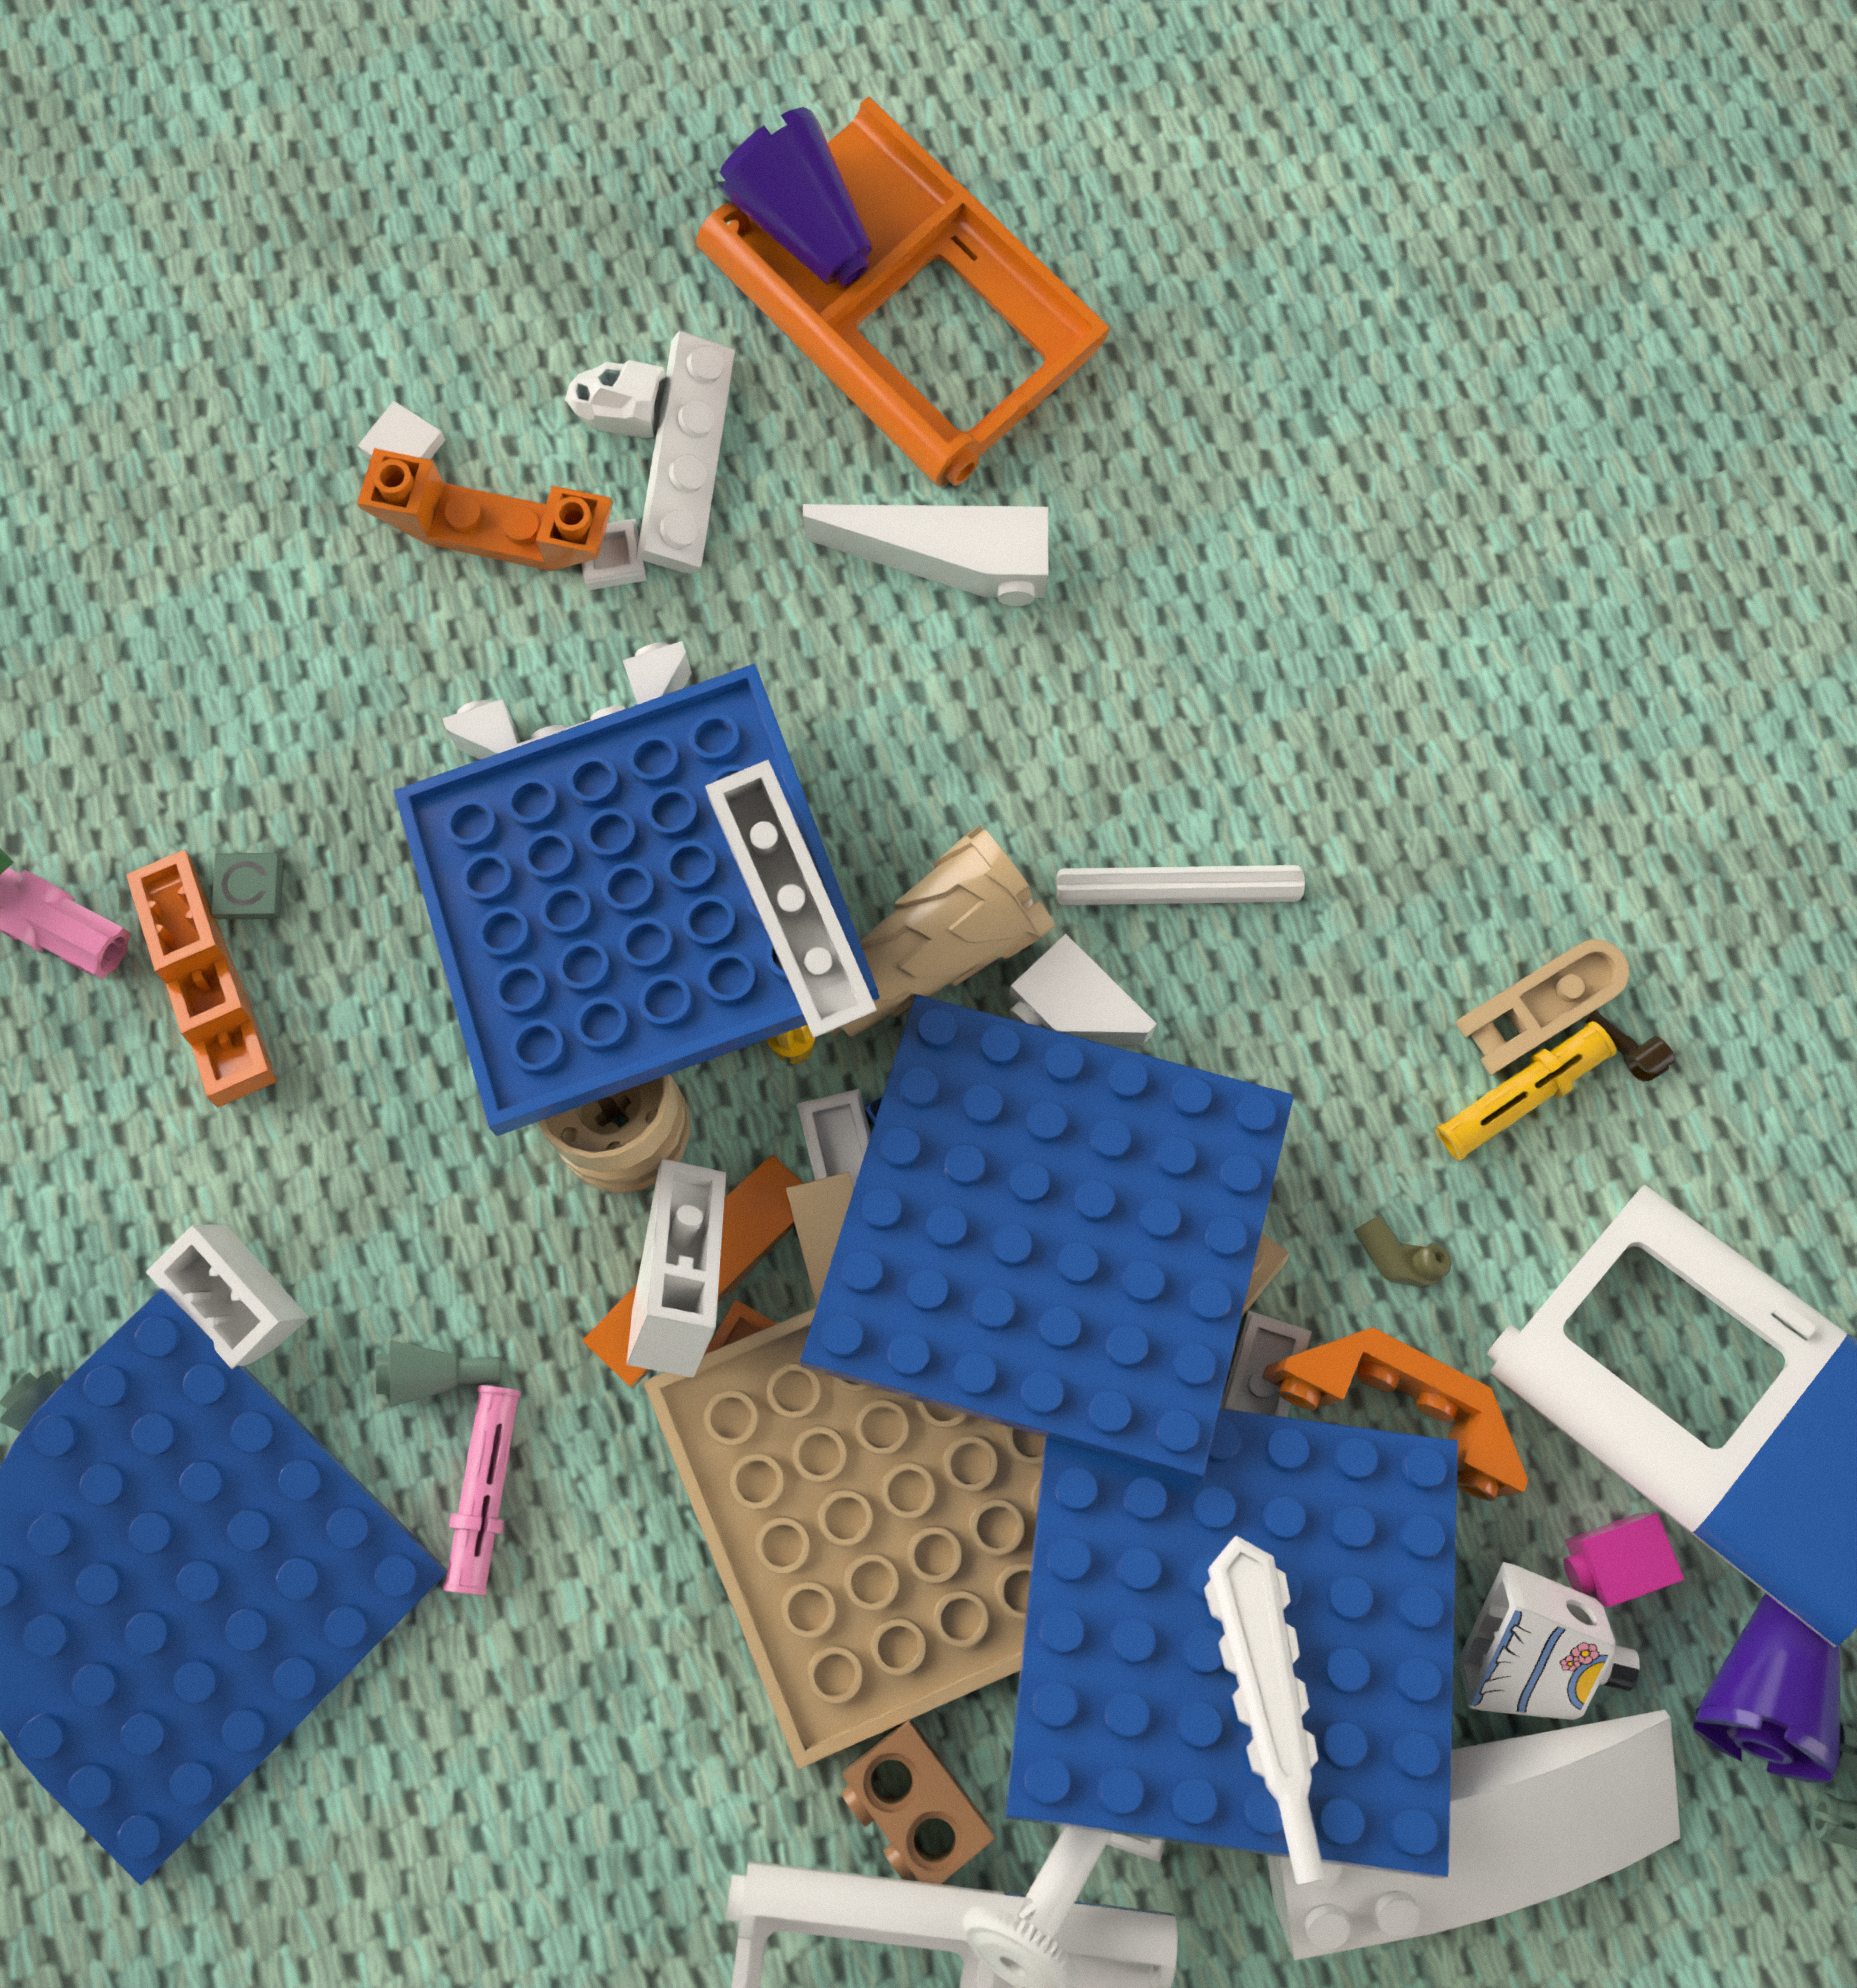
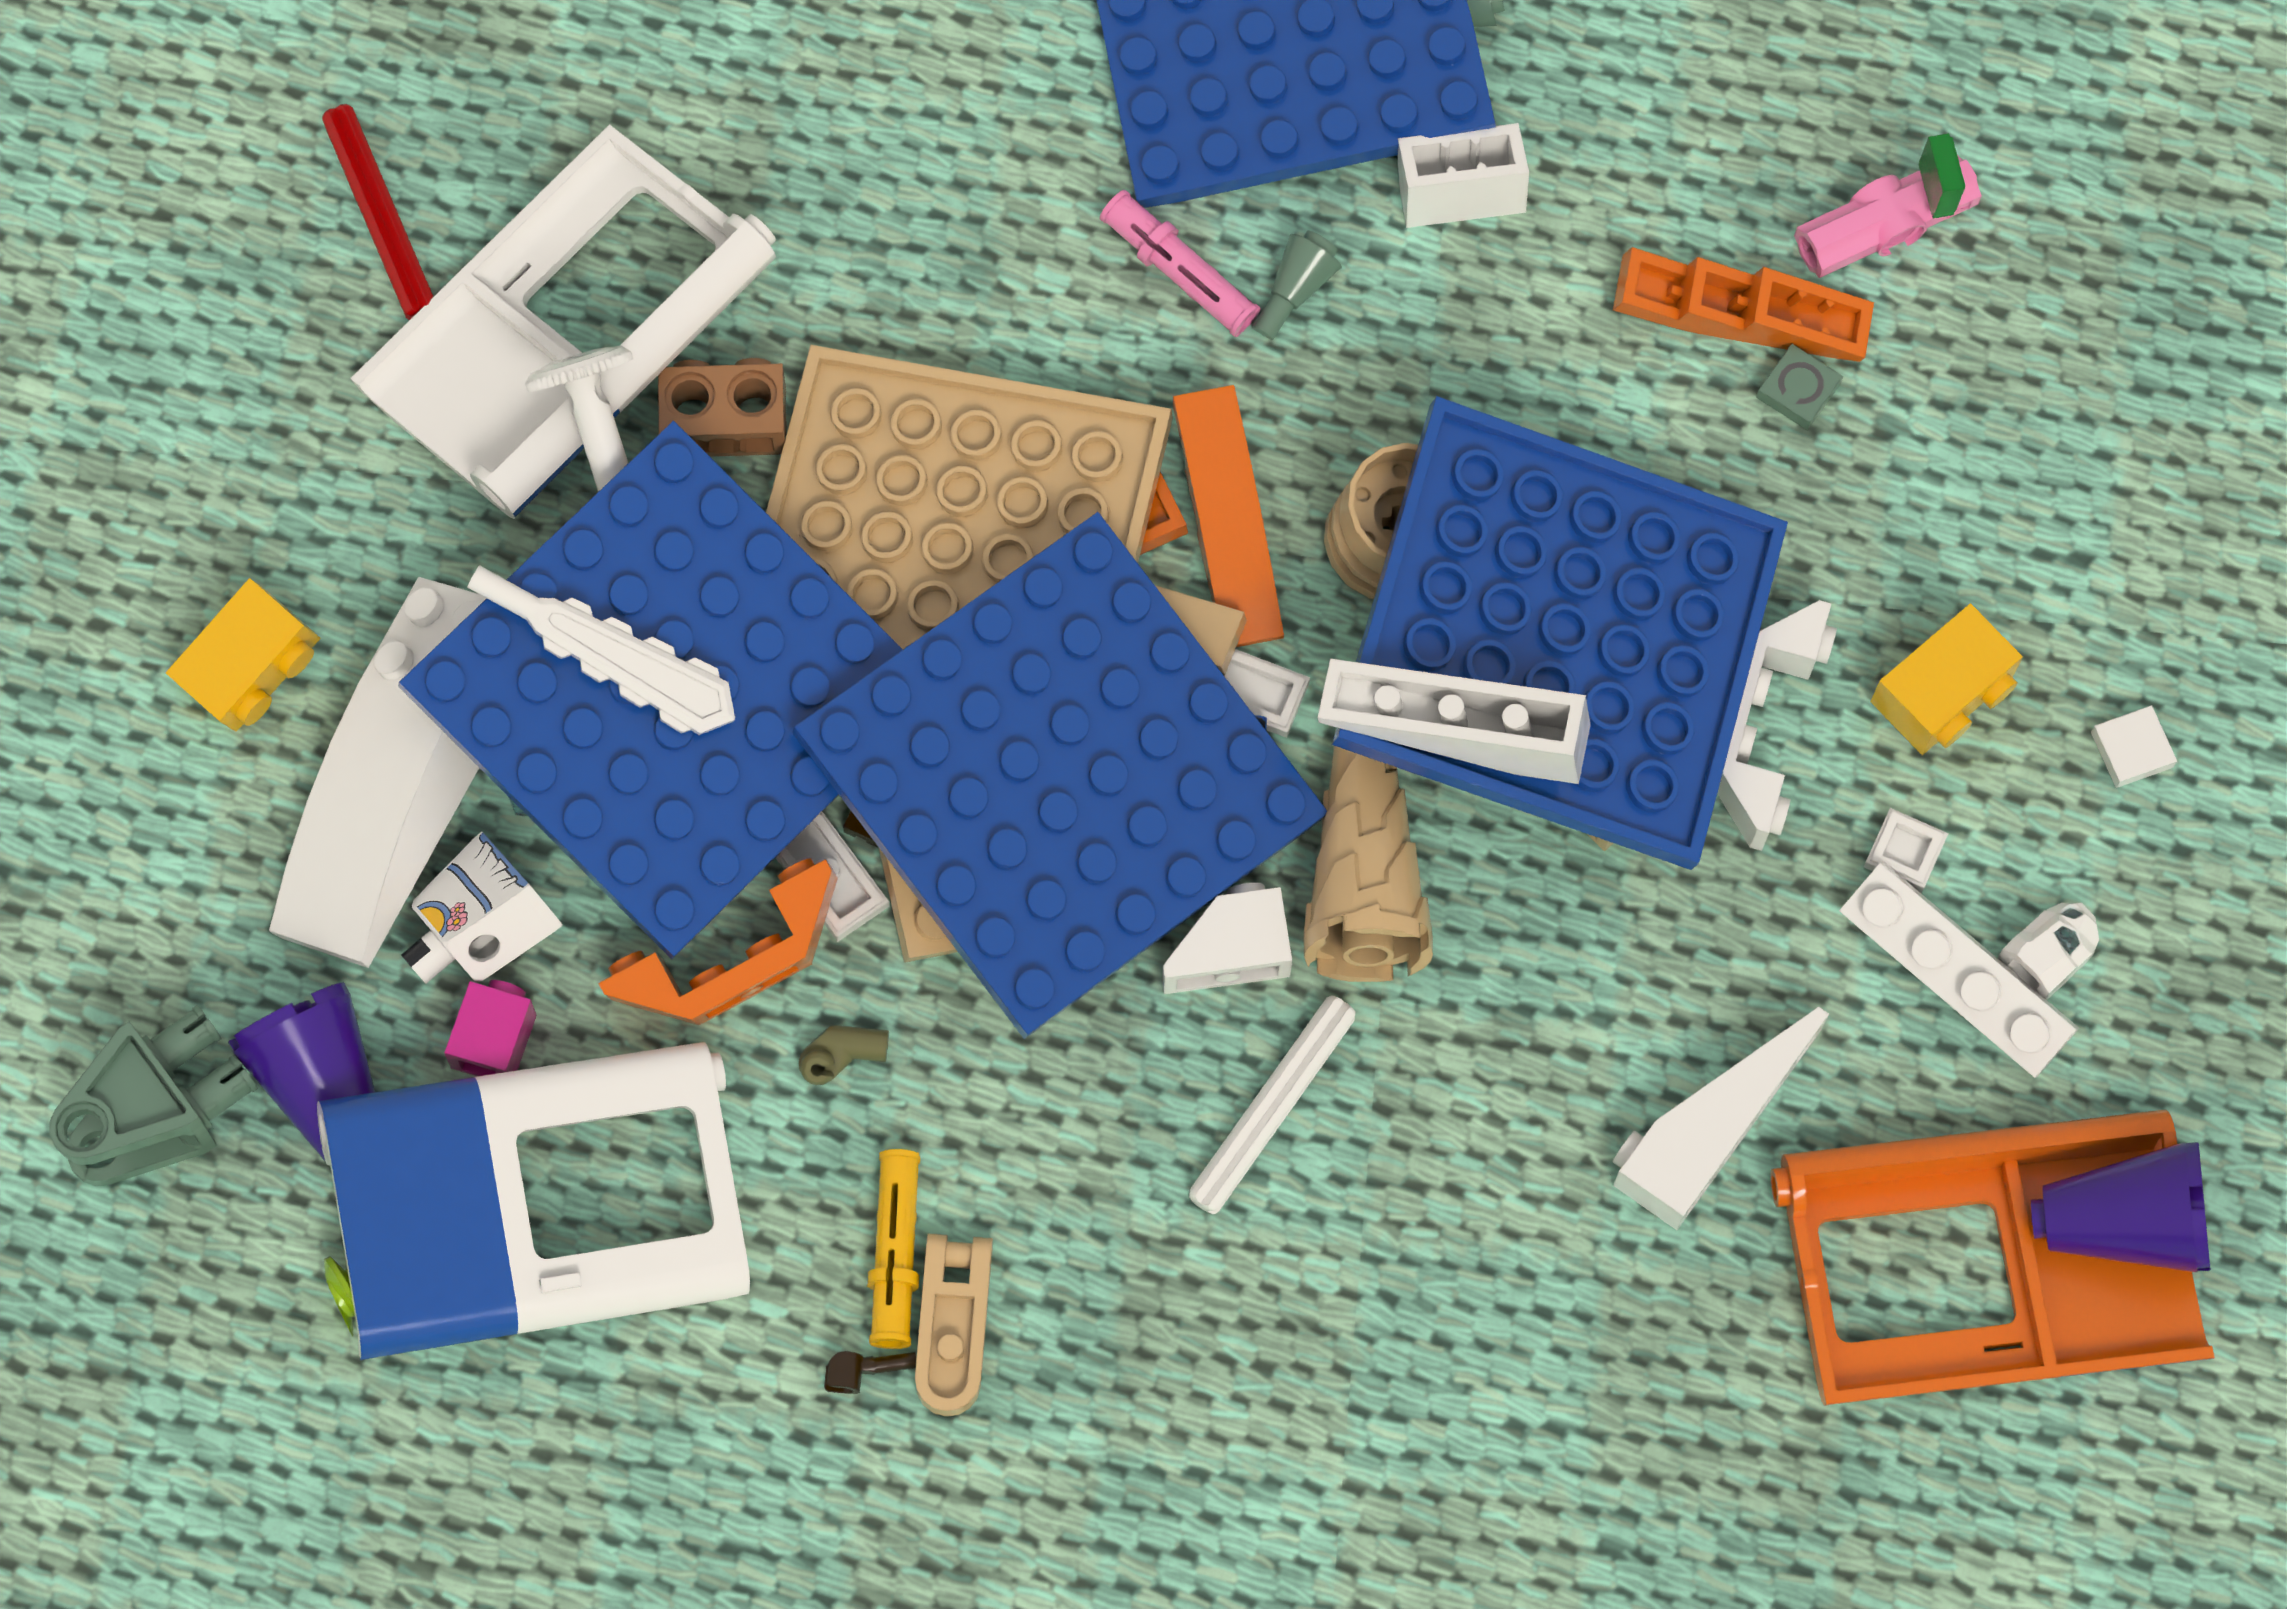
camera: 125 degrees right, 5 degrees down
orange slope [357,448,613,571] -> none
white slope [626,1158,726,1378] -> none
none -> yellow brick [1870,603,2023,755]

